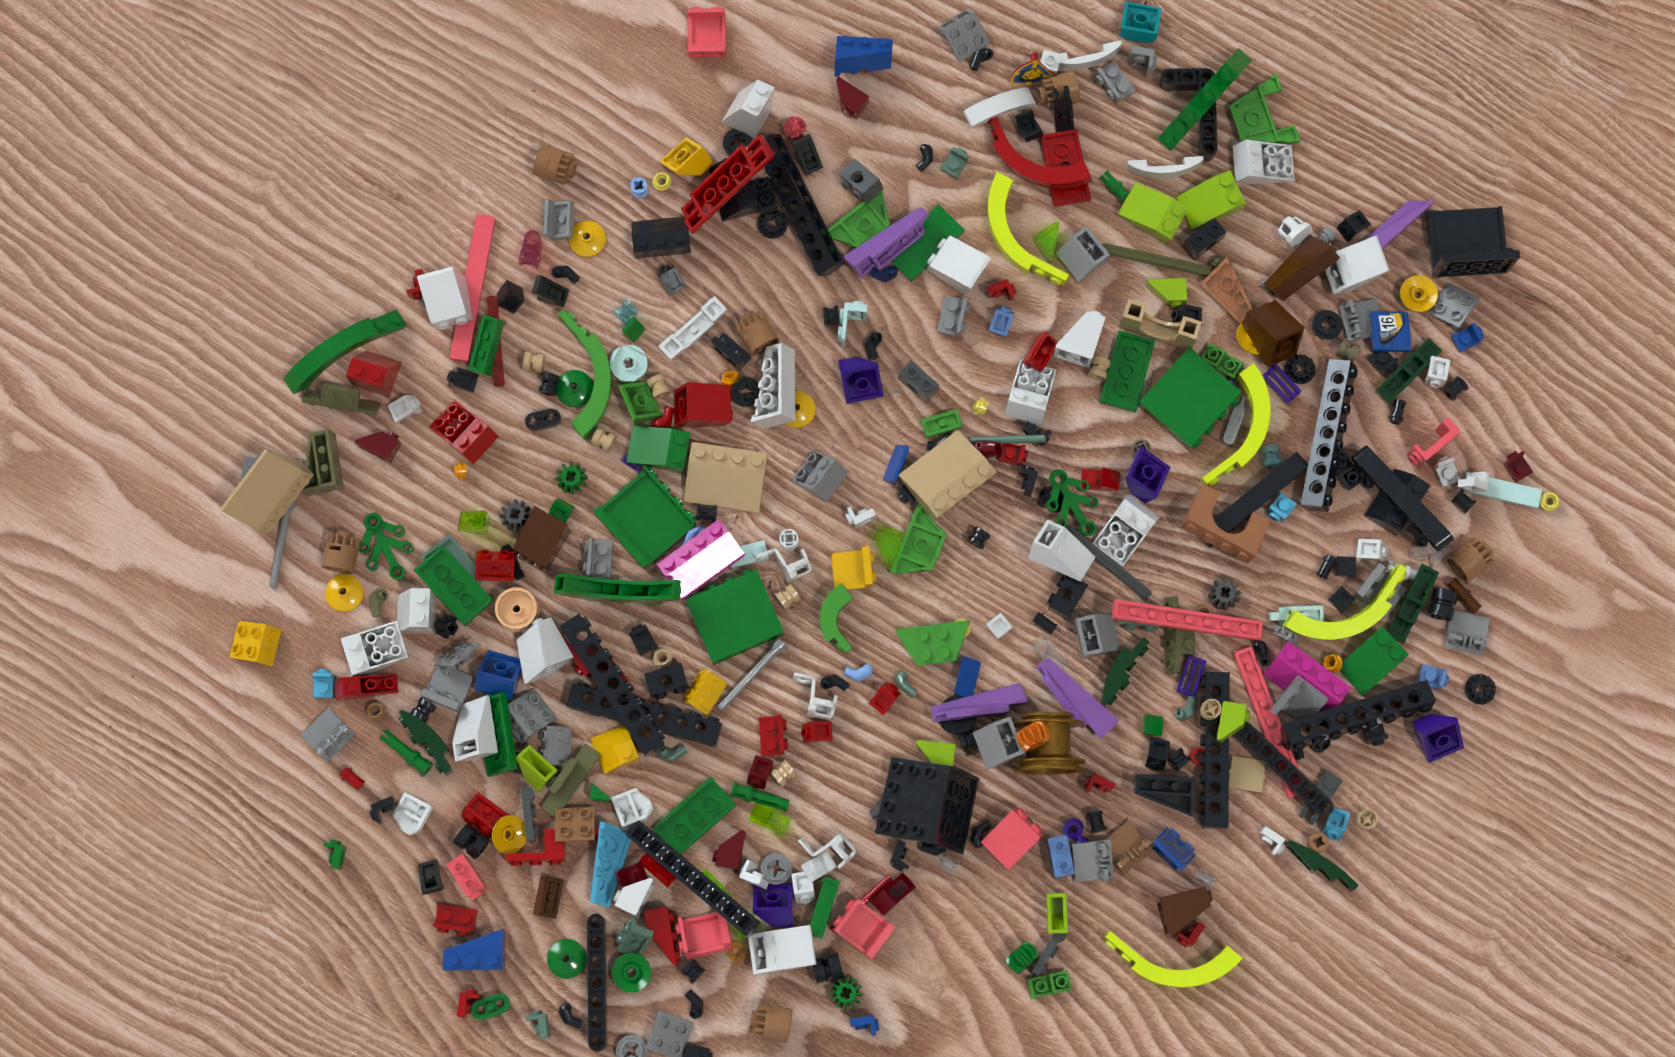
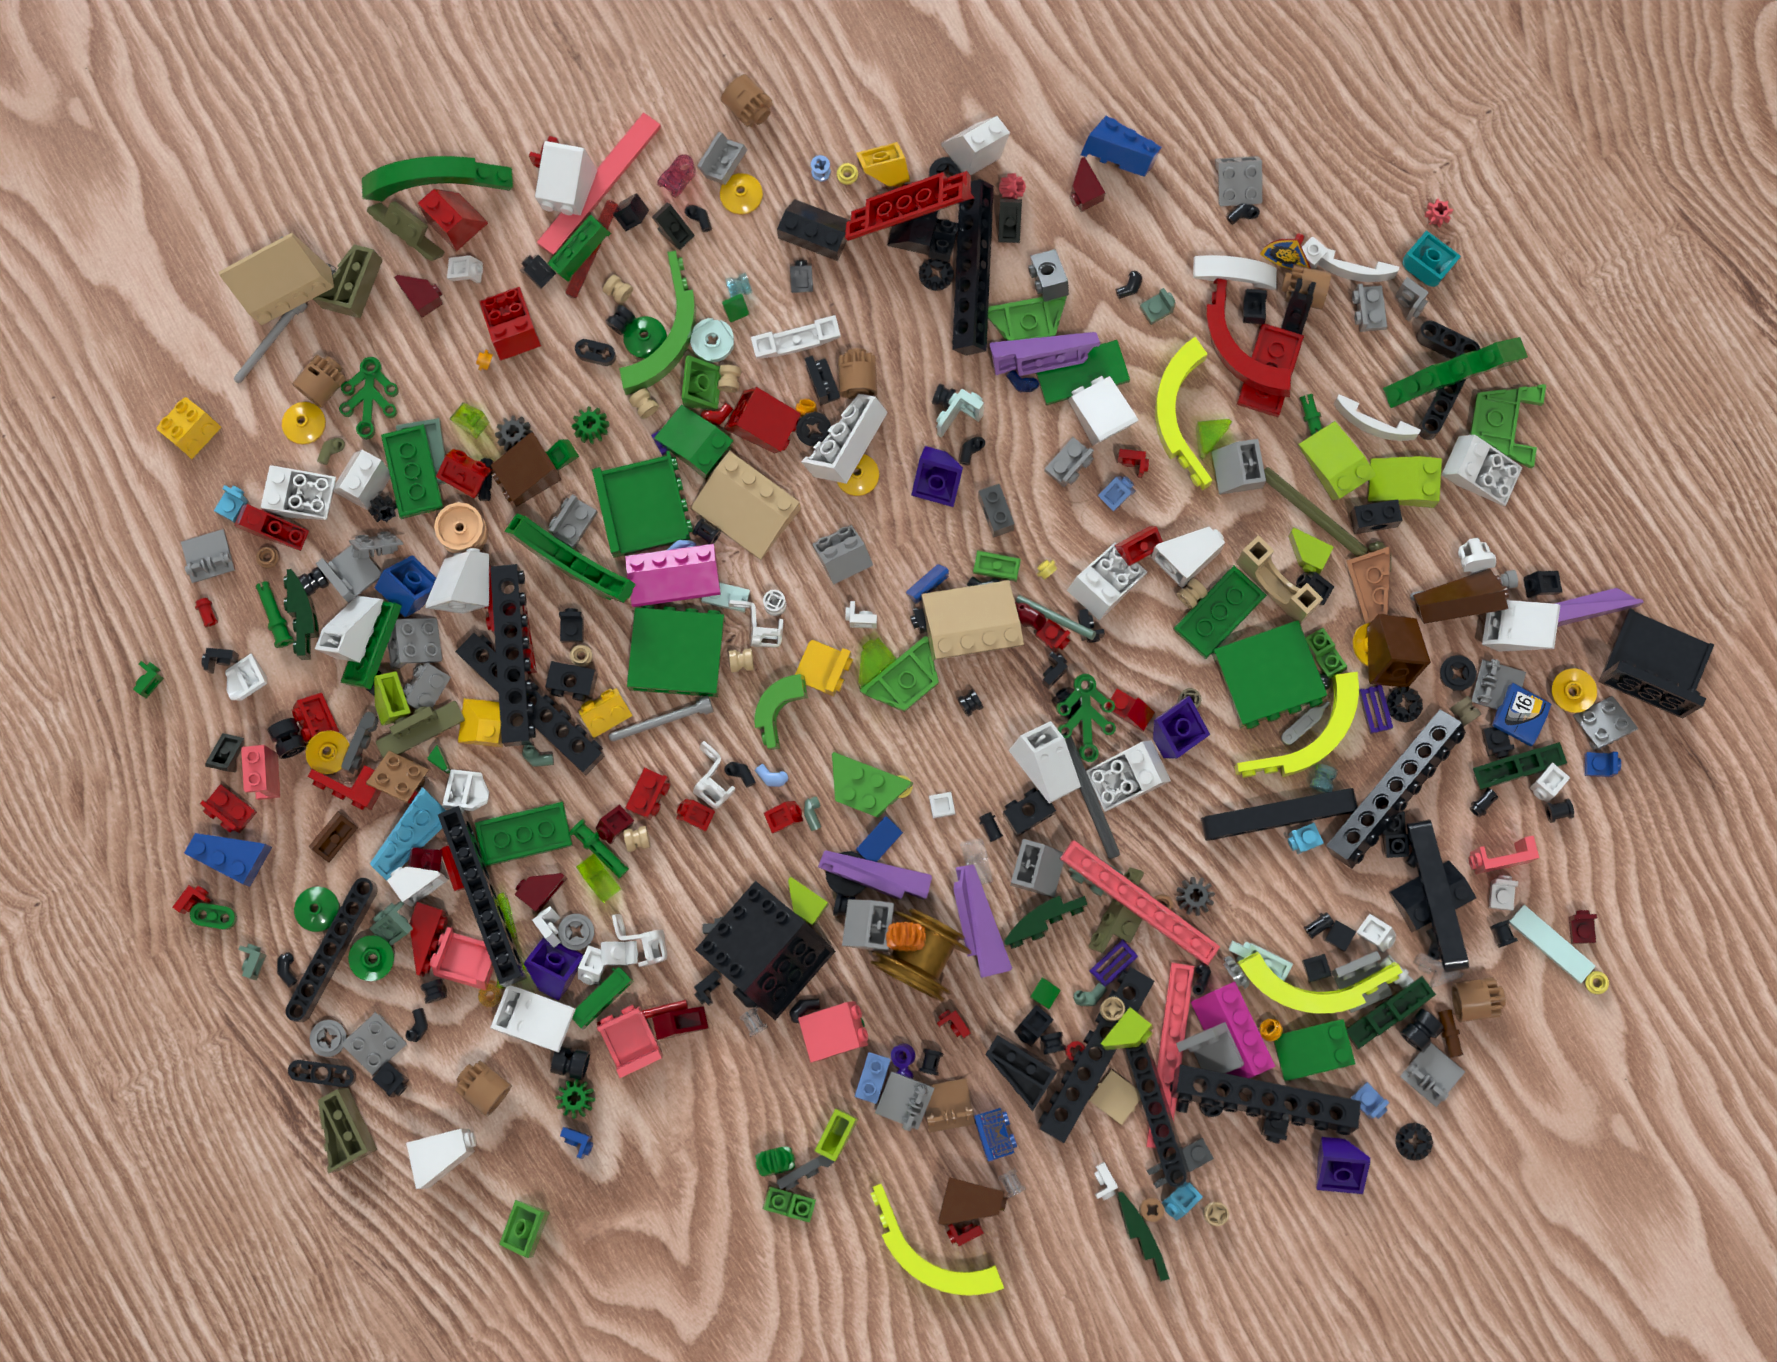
camera: 30 degrees right, 0 degrees up
coral panel [688,6,726,58] -> none
nougat arch [1181,484,1270,564] -> none
white bracket [1458,471,1489,492] -> none

